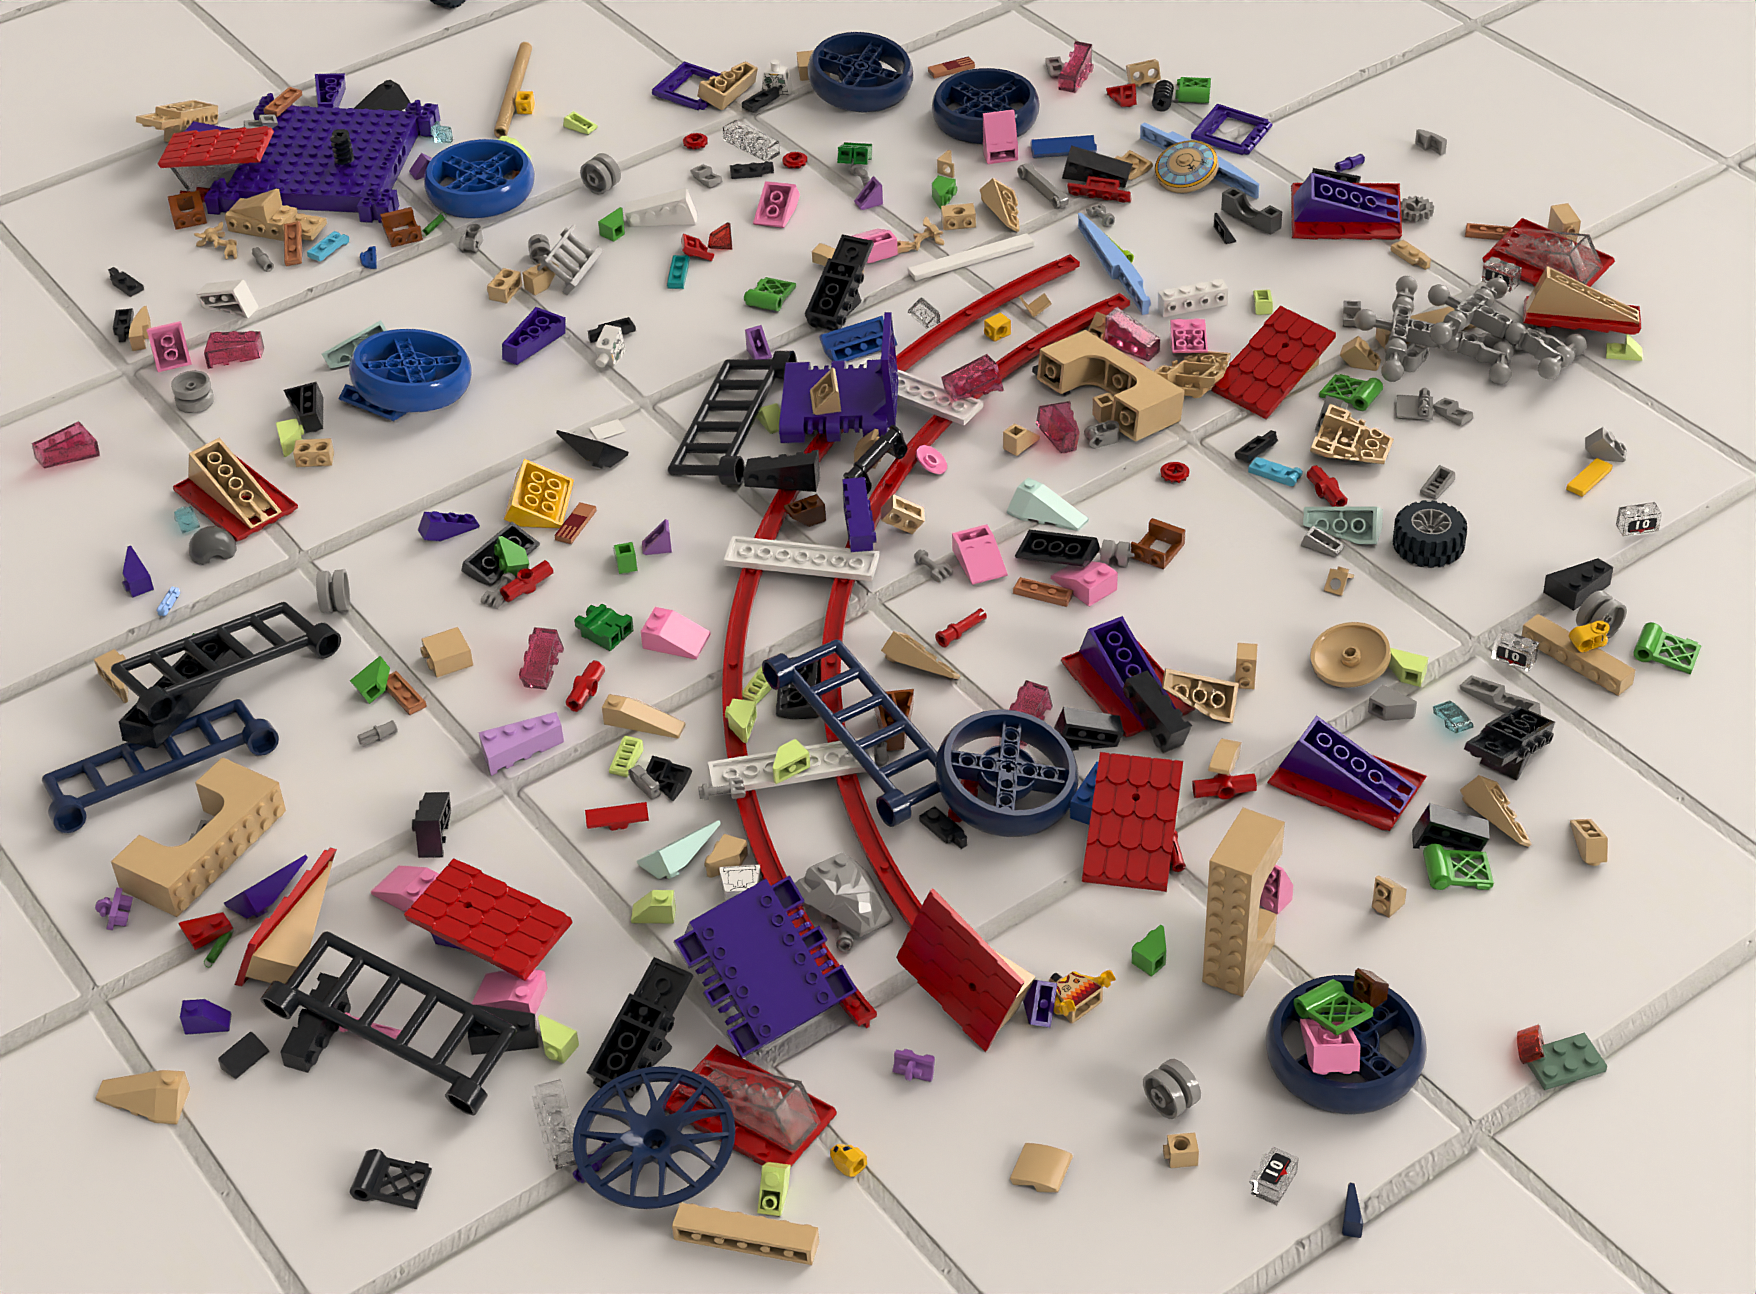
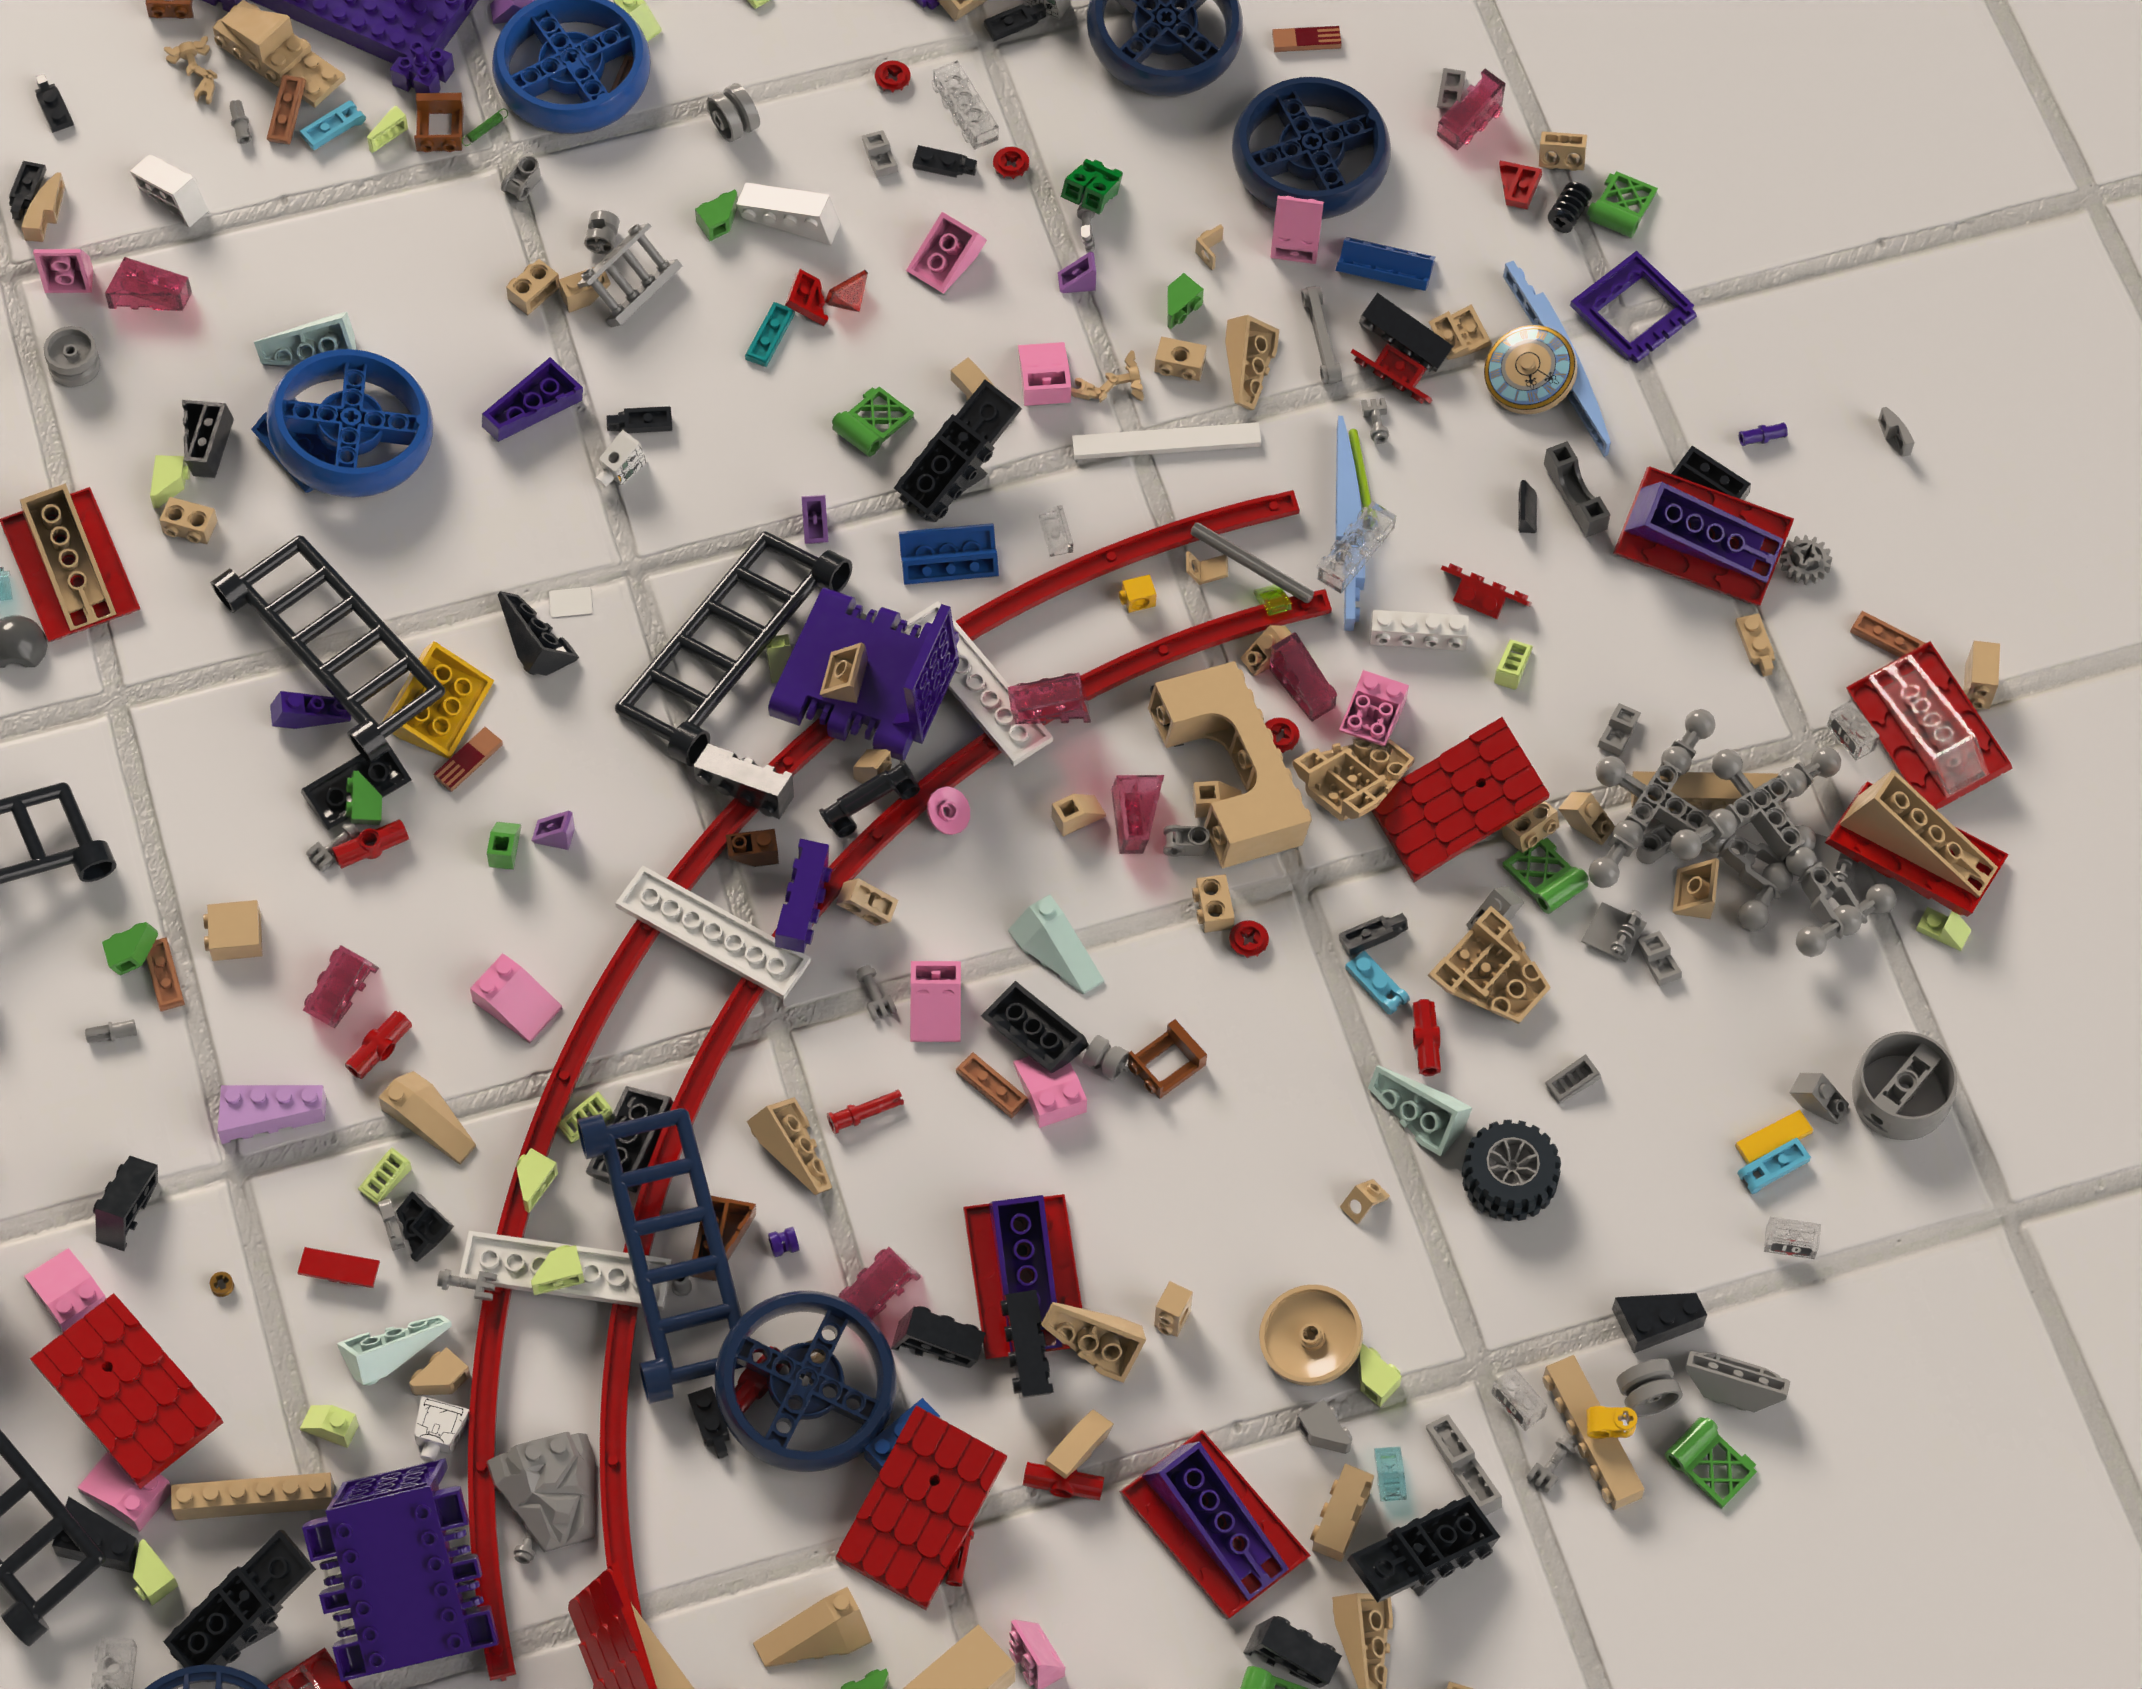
camera: 15 degrees right, 20 degrees up
light grey wheel [316,569,350,613] -> none
blue tile [360,246,377,269] -> none
green hips [574,604,634,651] -> none
light grey slope [1301,526,1345,557] -> none
none -> tan brick [171,1472,334,1521]
none -> black fence [210,535,445,764]
none -> pearl gold bush [210,1272,234,1297]
none -> yellowish green slope [367,106,408,153]
none -> tan wedge [753,1587,872,1667]
none -> dark purple wheel [768,1227,799,1258]
none -> light grey axle [1191,523,1314,603]
none -> tan brick [1192,874,1235,933]
none -> clear neon green slope [1254,584,1292,616]
none -> tan wedge [1310,1463,1374,1562]
none -> clear brick [1317,501,1396,594]
none -> red bracket [1441,563,1532,619]
none -> tan brick [1502,801,1560,853]
none -> light grey hinge [1526,1435,1576,1493]
none -> tan slope [1673,858,1719,919]
none -> light grey wedge [1685,1351,1791,1412]
none -> medium azure plate [1737,1137,1811,1194]
none -> light grey cylinder [1852,1031,1957,1140]

